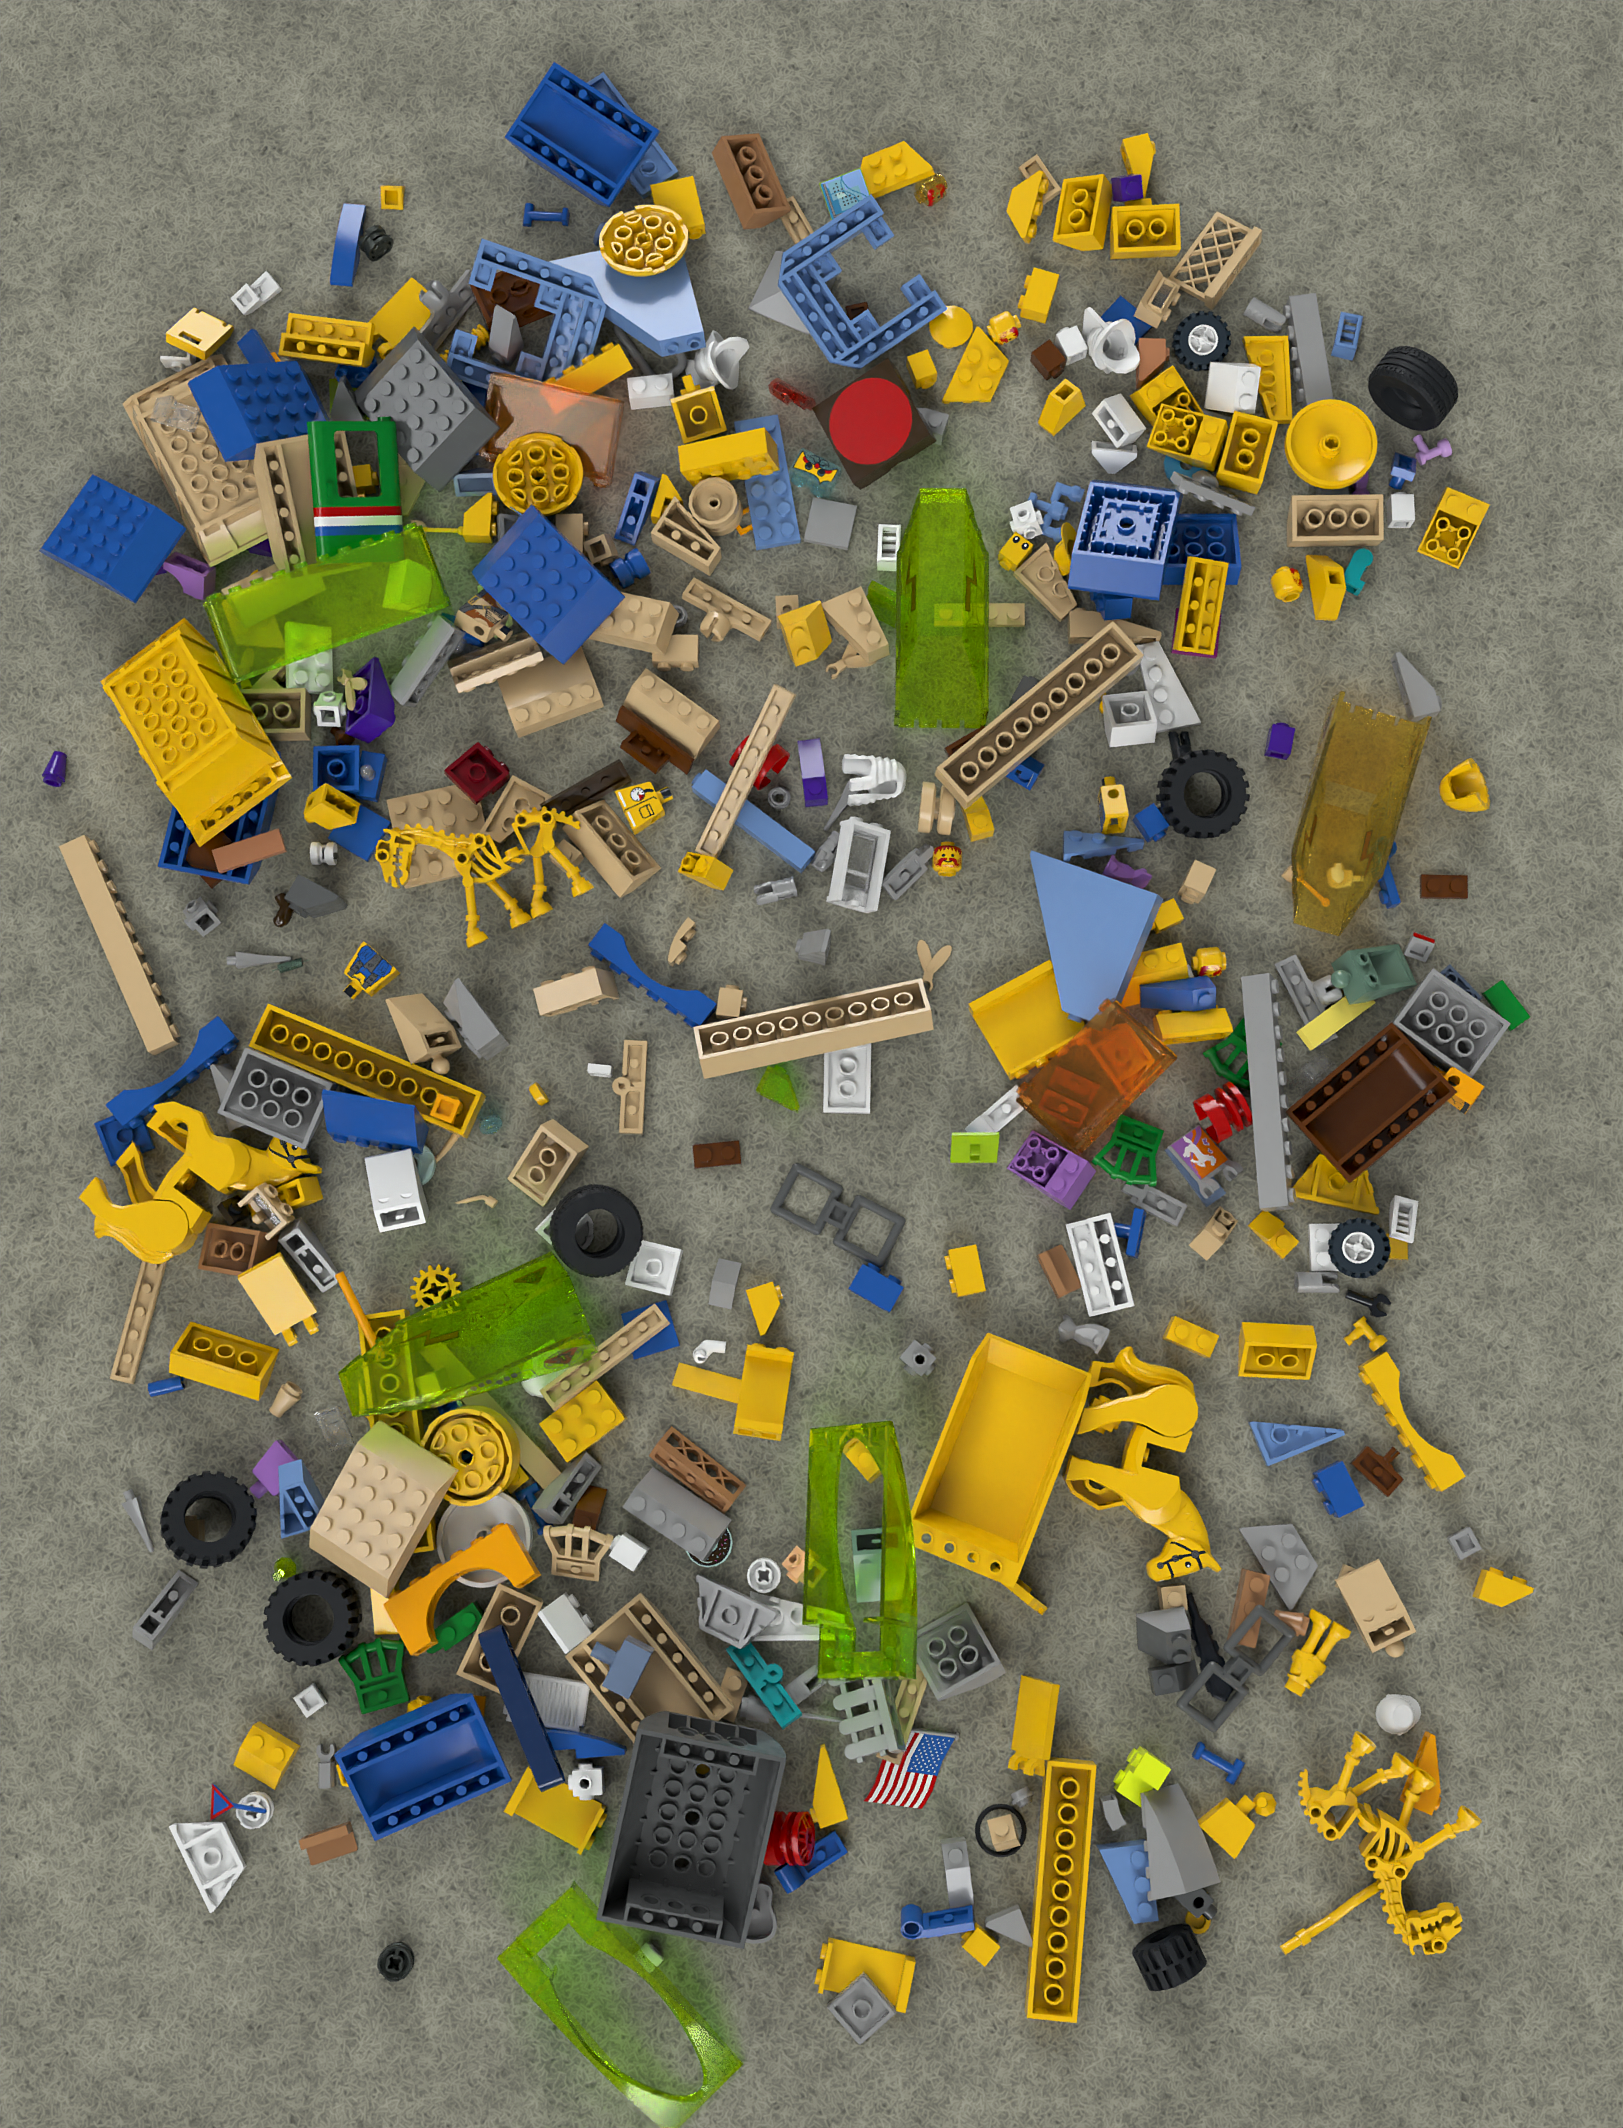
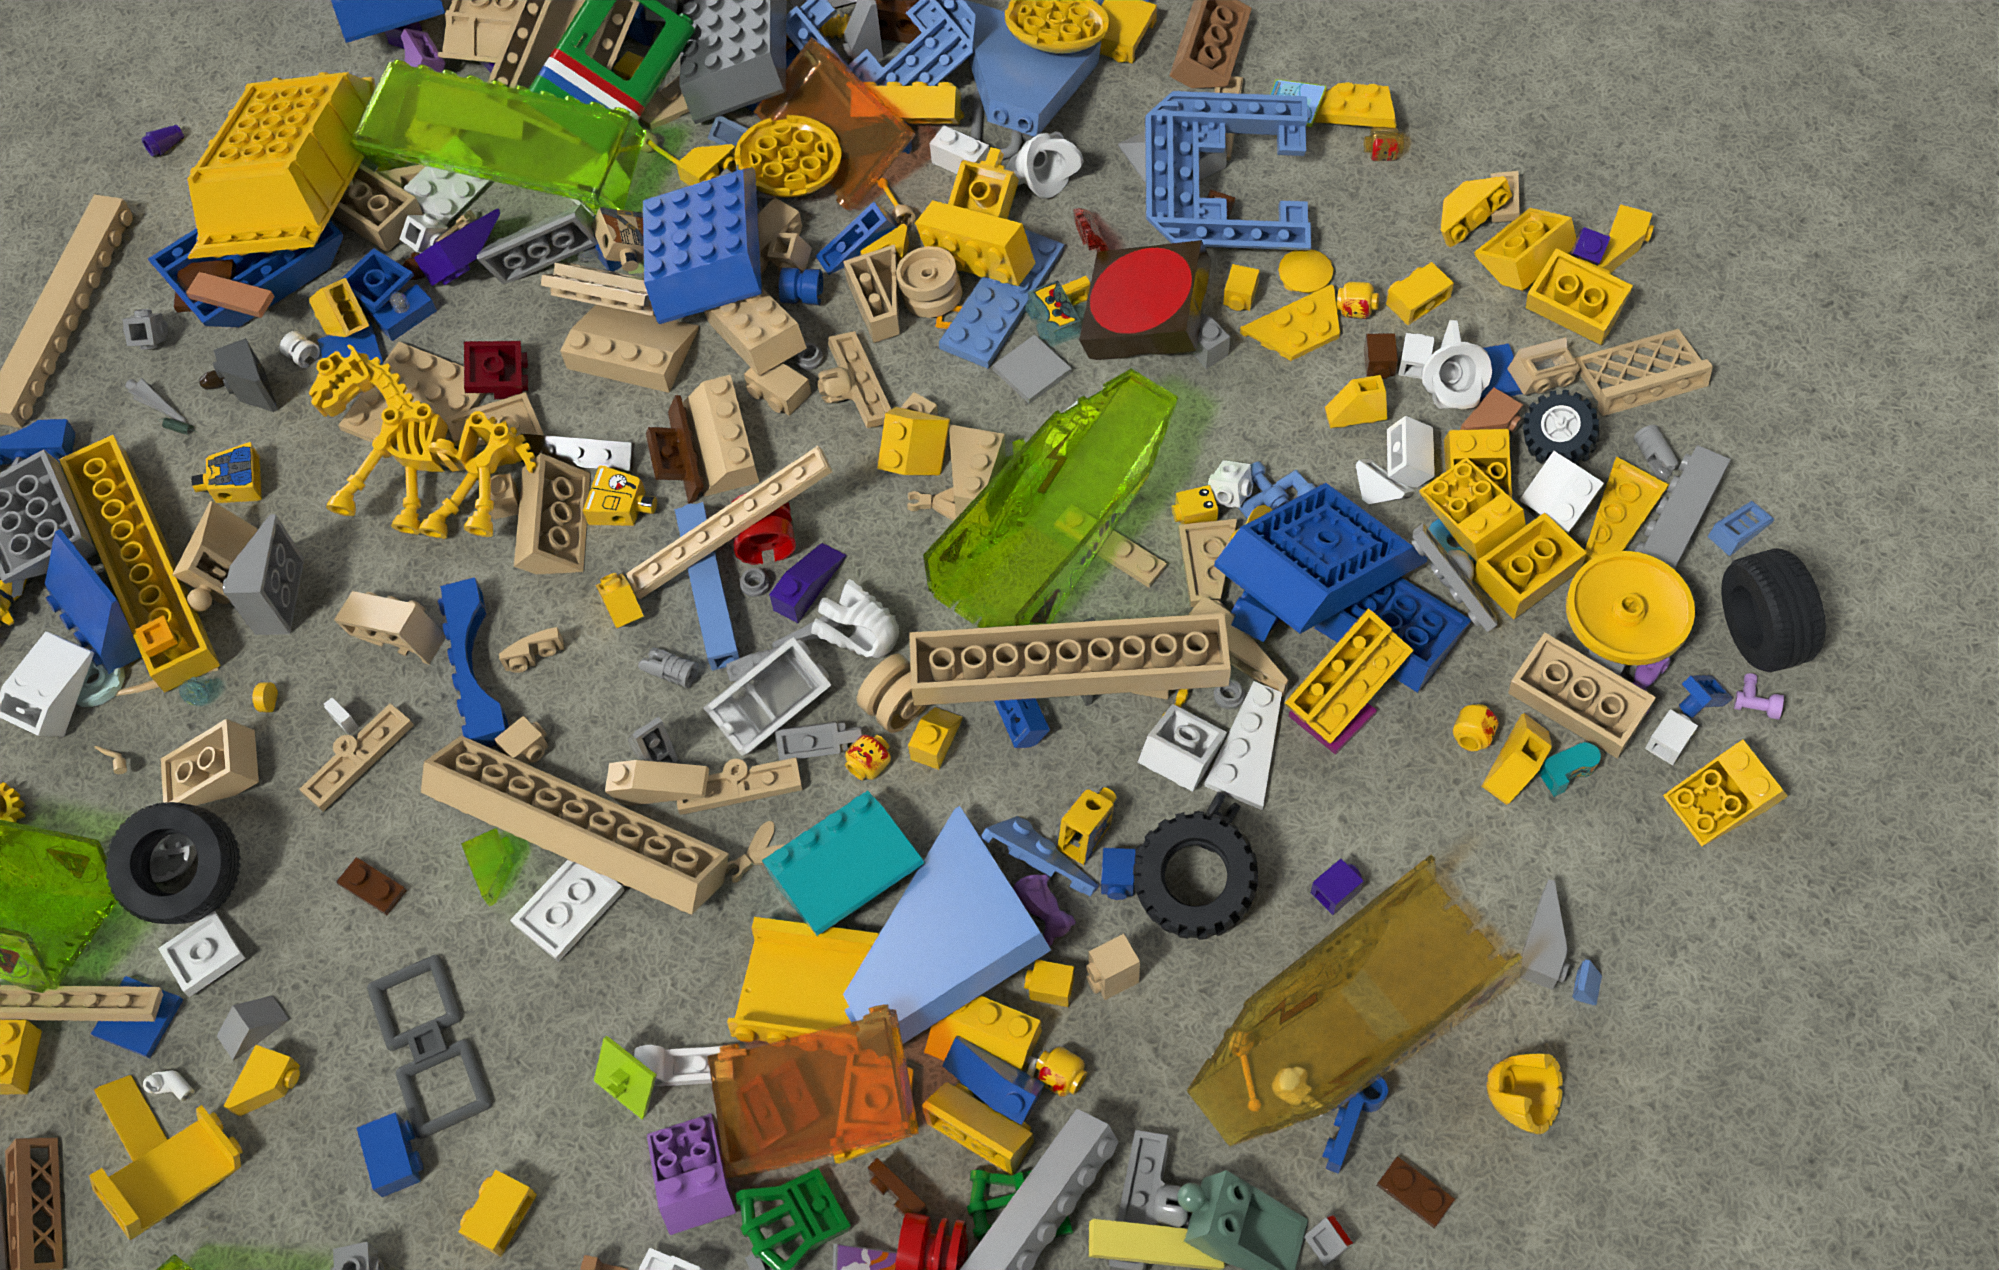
camera: 40 degrees right, 20 degrees down
none -> tan slope [605,760,709,806]
none -> tan hinge [677,758,803,815]
none -> teal slope [762,790,924,936]
none -> reddish brown plate [867,1158,928,1216]
none -> tan hinge [878,178,915,226]
none -> yellow tile [1061,276,1090,308]
none -> medium blue slope [1572,959,1602,1005]

